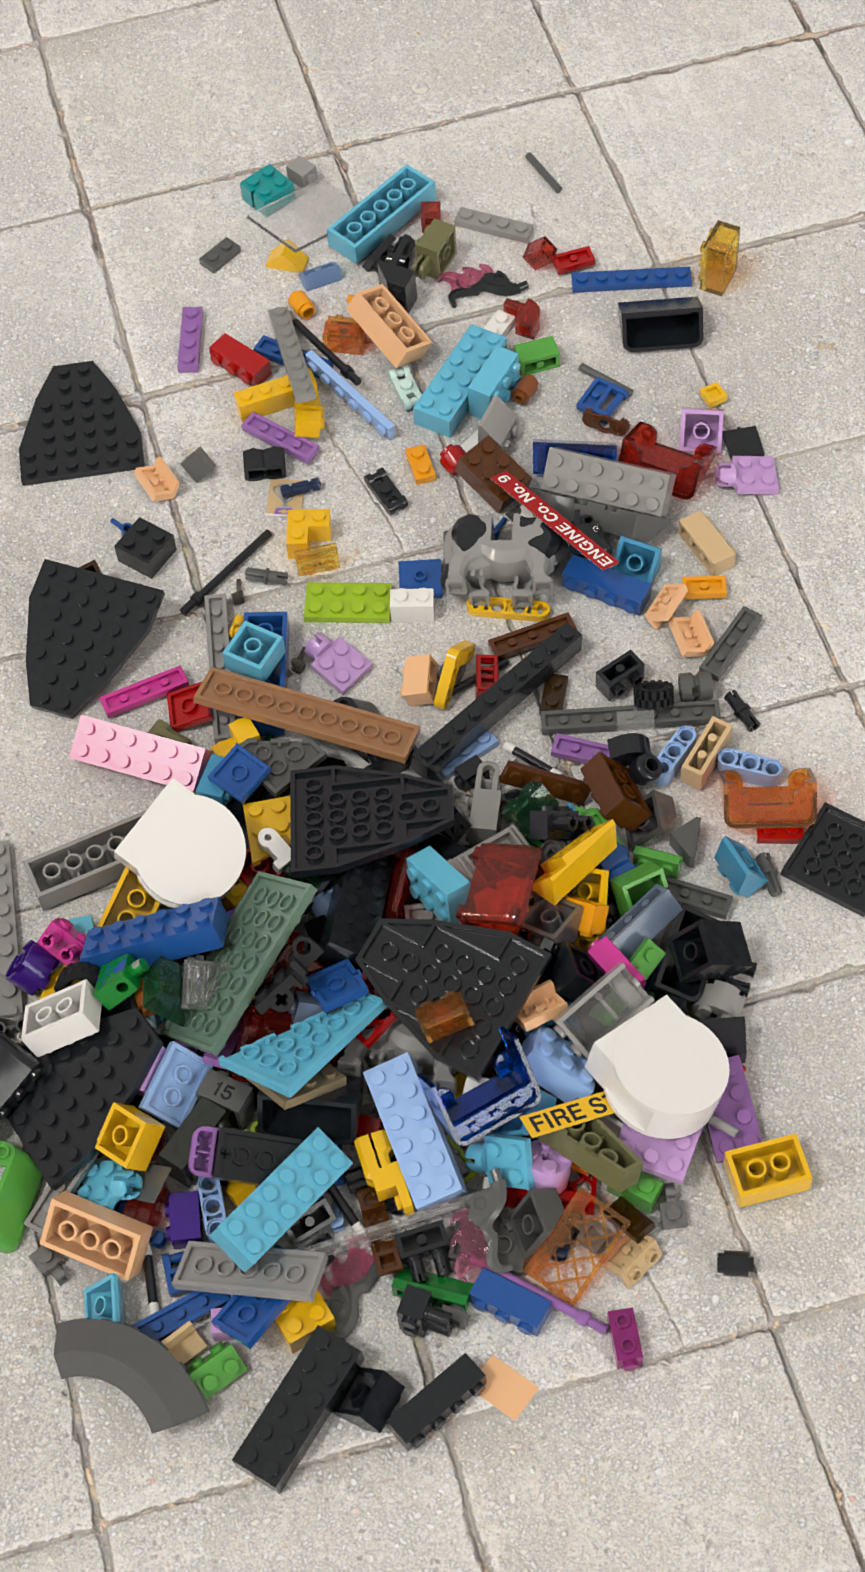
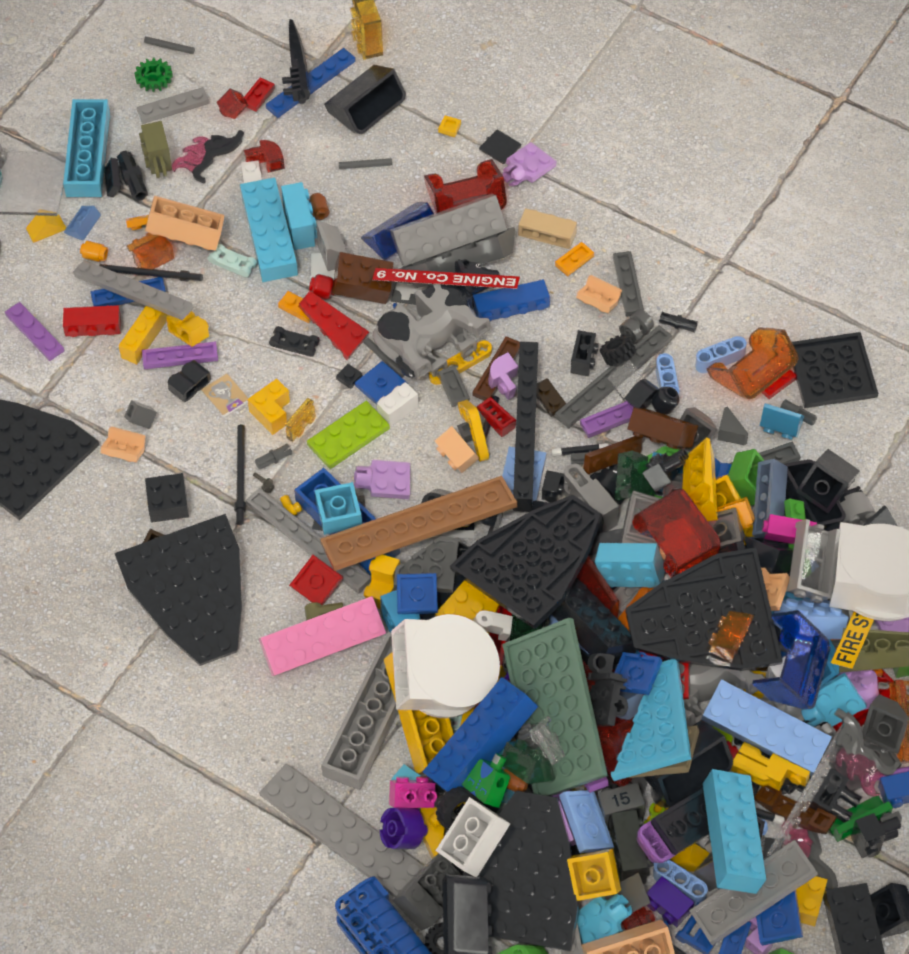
camera: 45 degrees left, 0 degrees up
dark pink plate [99,665,190,719] -> none
blue hand [110,518,132,536] -> none
dark blue axle [280,478,321,498] -> none
light blue plate [305,350,395,440] -> none
black slope [377,260,417,313] -> none
clear red brick [421,201,441,233] -> none
bright green brick [514,336,560,376] -> none
blue plate [576,377,629,424] -> none
reddish brown piece [582,408,630,436] -> none
dark azure slope [611,536,662,586] -> none
bright green bracket [633,845,683,878] -> none
light nougat bracket [645,584,688,629] -> none
lavender slope [679,407,724,453] -> none
tan brick [680,716,733,790] -> none
none -> green gear [134,58,173,92]
none -> black piece [282,19,310,104]
none -> red wing [298,291,369,360]
none -> black plate [336,364,363,389]
none -> dark grey plate [437,365,470,407]
none -> lavender brick [488,353,519,400]

